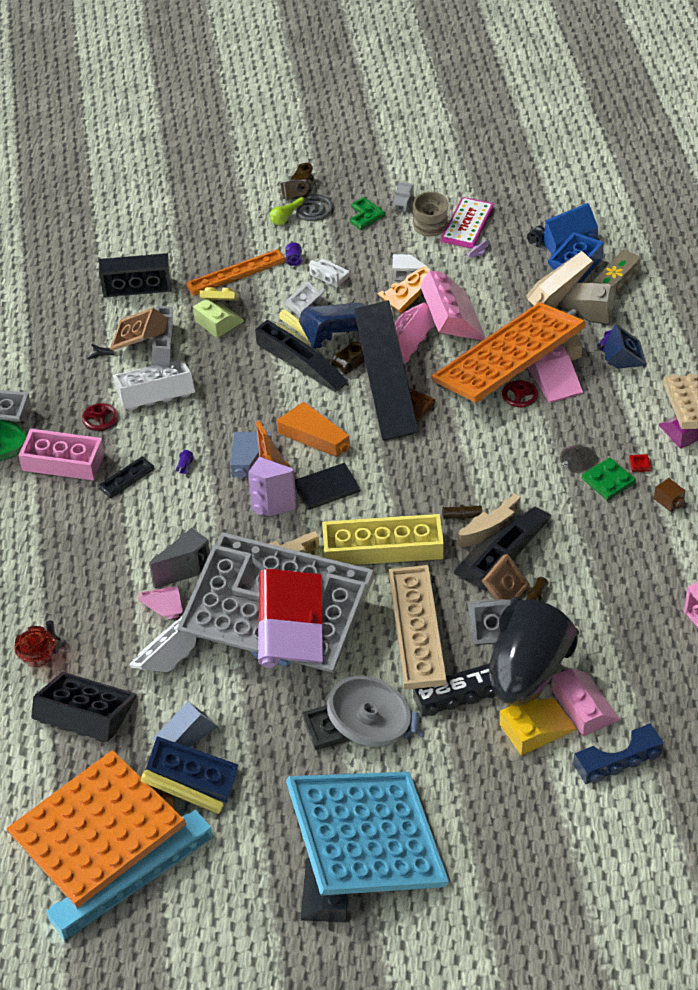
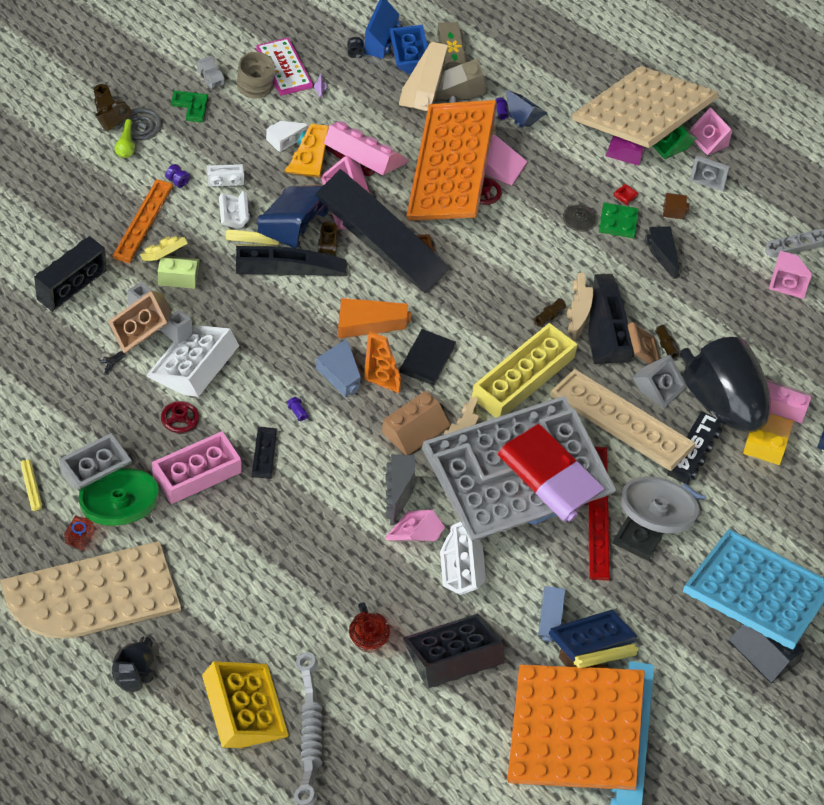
camera: 50 degrees left, 5 degrees up
lavender slope [248,457,297,516] -> none
none -> medium nougat slope [382,390,450,455]
none -> red tile [588,446,610,581]
none -> black slope [645,226,679,279]

